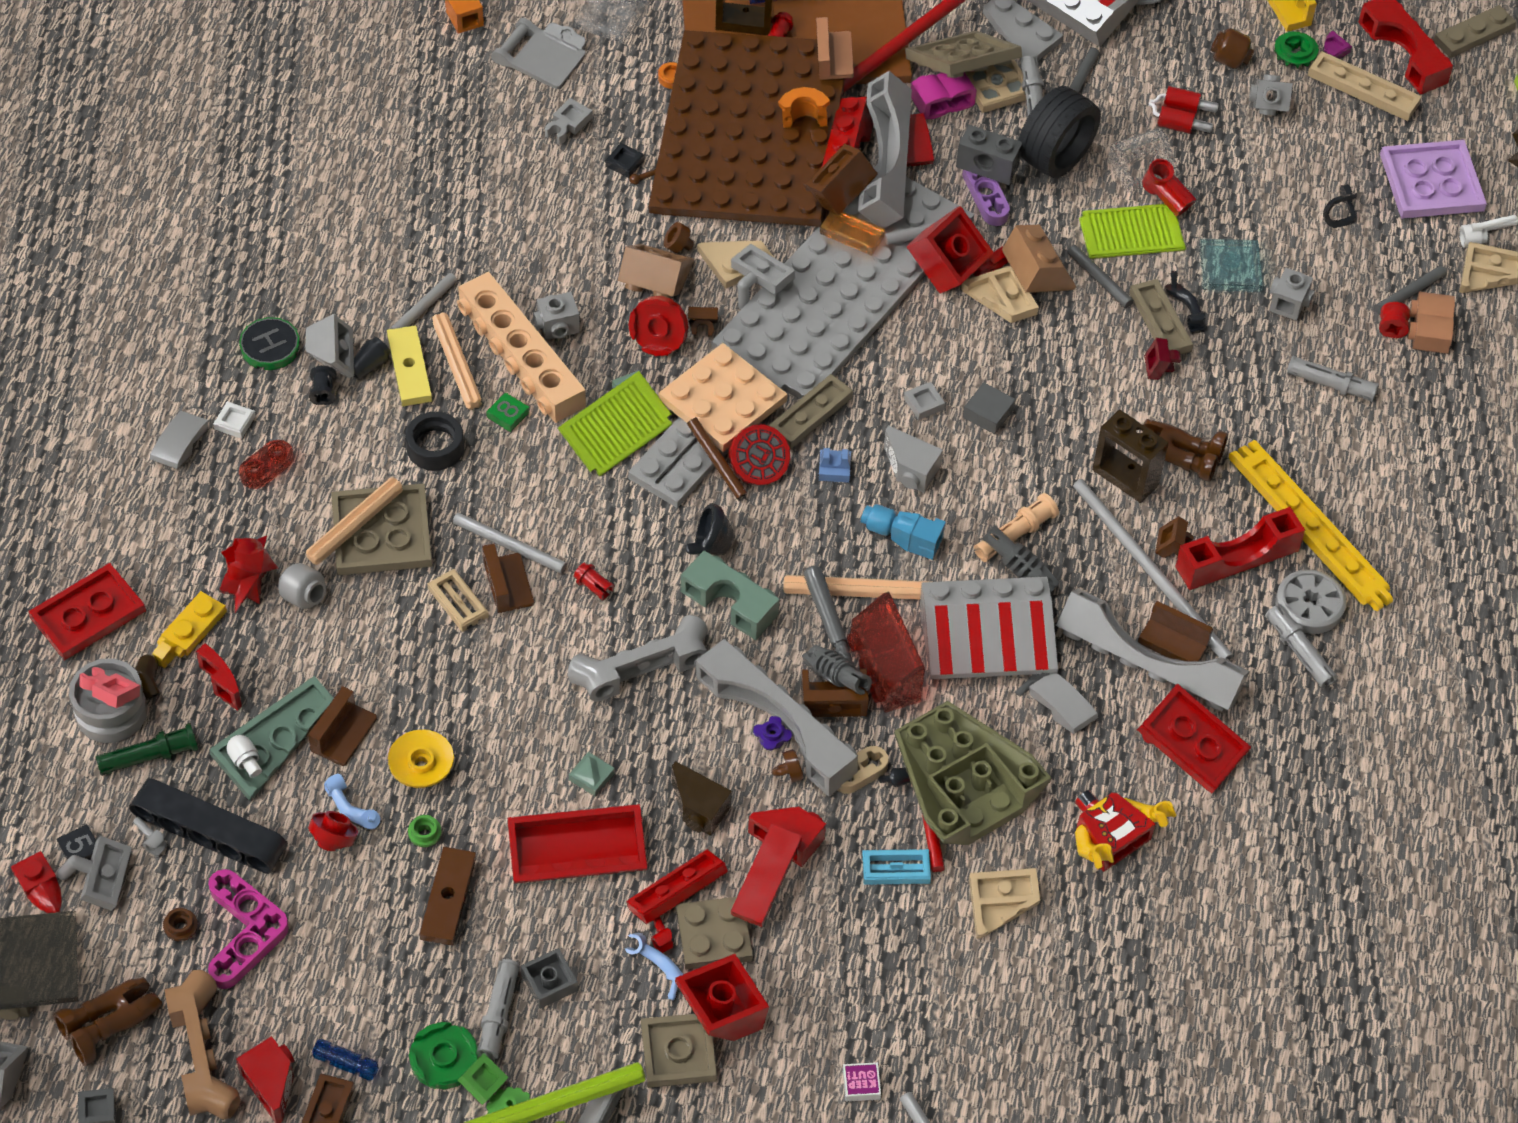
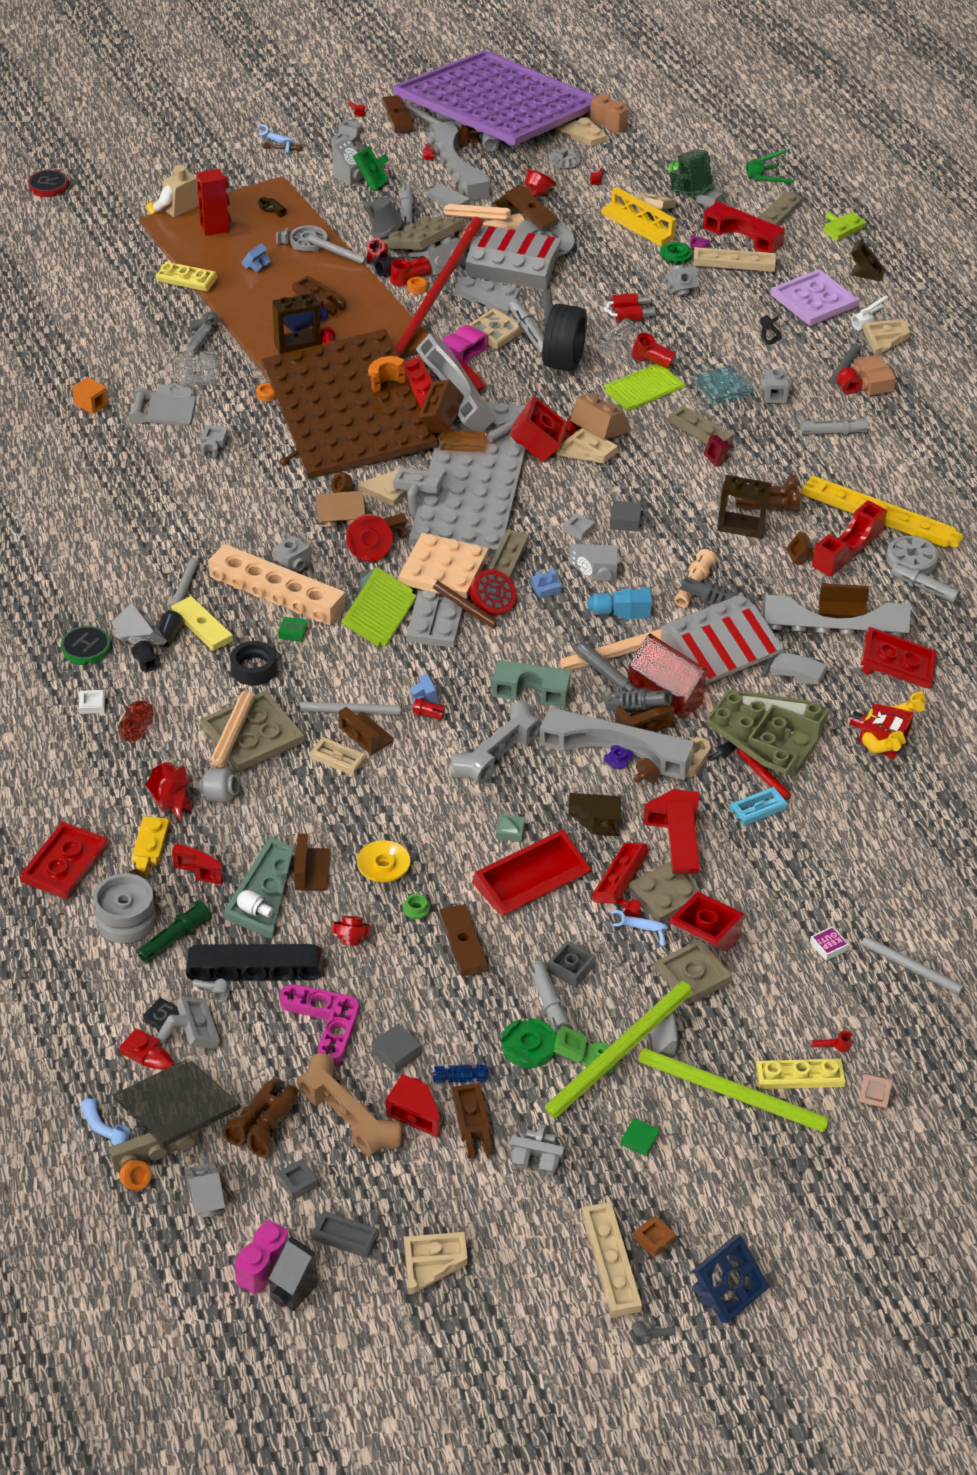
camera: 25 degrees left, 10 degrees down
coral plate [79,667,140,708] -> none
light grey slope [150,411,208,469] -> none
reddish brown plate [163,908,198,941] -> none
light blue piece [324,774,380,829] -> none
light nougat axle [432,312,482,410] -> none
black tile [605,143,645,178] -> none
black hat [685,503,735,556] -> none
nougat panel [816,17,854,80] -> none
dark tan plate [905,31,1022,78] -> none
dark grey brick [956,125,1022,185] -> none
medium lavender beam [962,170,1010,226] -> none
tan wing [969,868,1040,939] -> none
dark grey bar [1067,245,1134,308] -> none
light grey piece [1073,479,1233,661] -> none
black piece [1165,271,1205,332] -> none
reddish brown head [1210,28,1254,69] -> none
none -> dark grey piece [372,1023,422,1073]
none -> medium blue tile [410,674,439,704]

